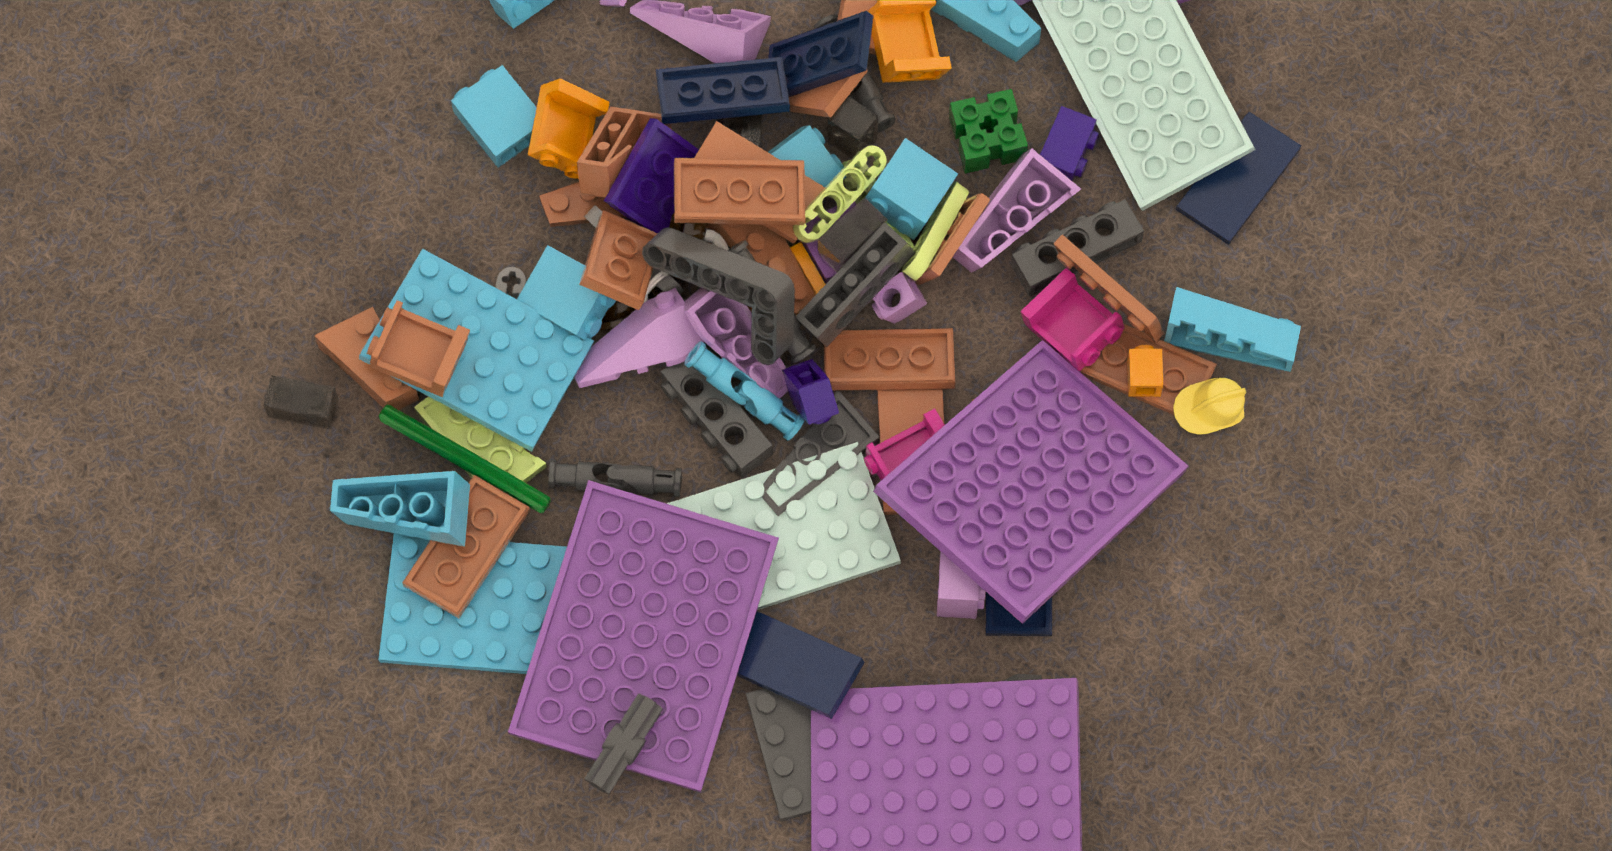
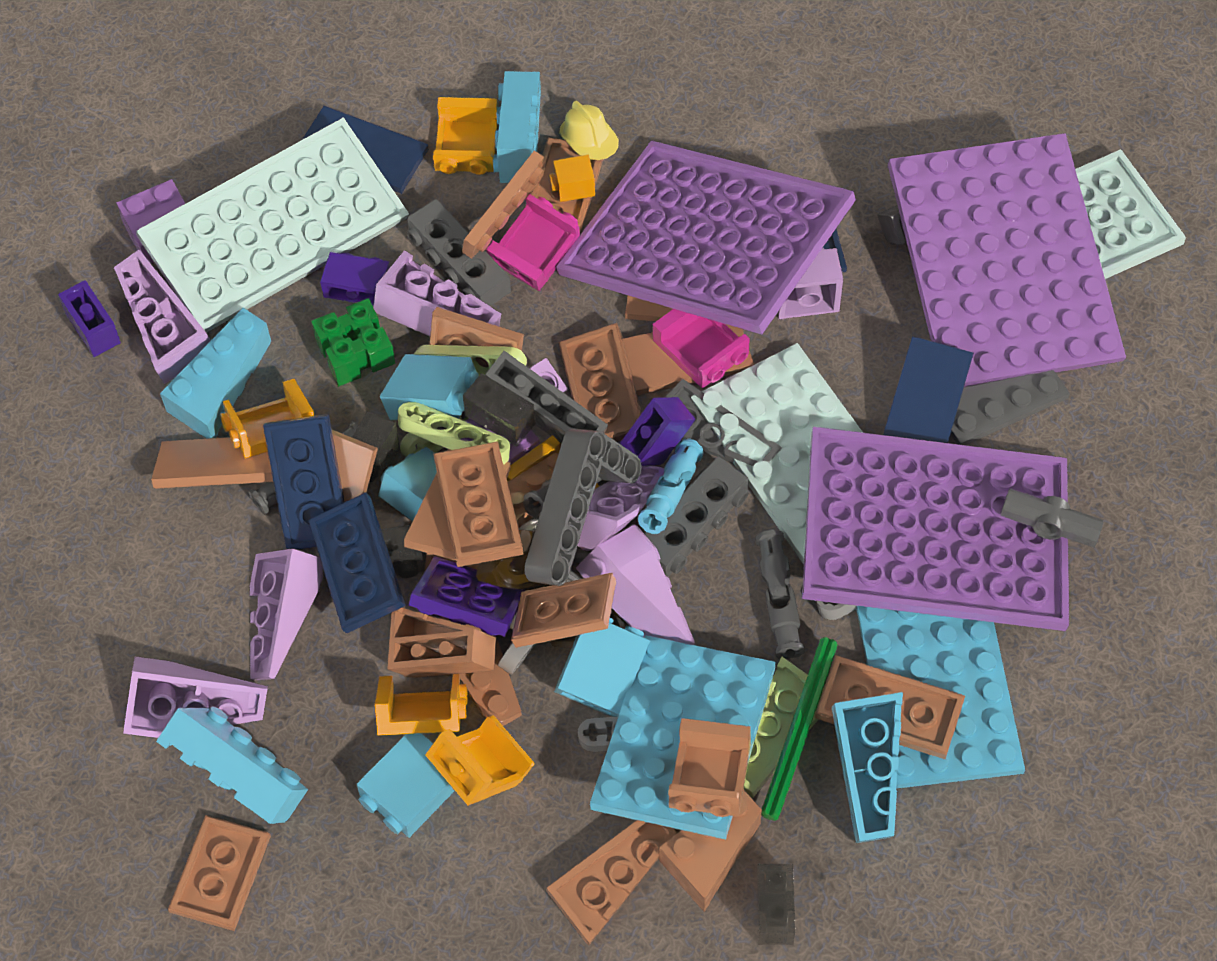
camera: 100 degrees left, 10 degrees down
none -> light orange panel [425,715,534,806]
none -> light orange panel [433,97,498,175]
none -> nougat wing [546,820,677,946]

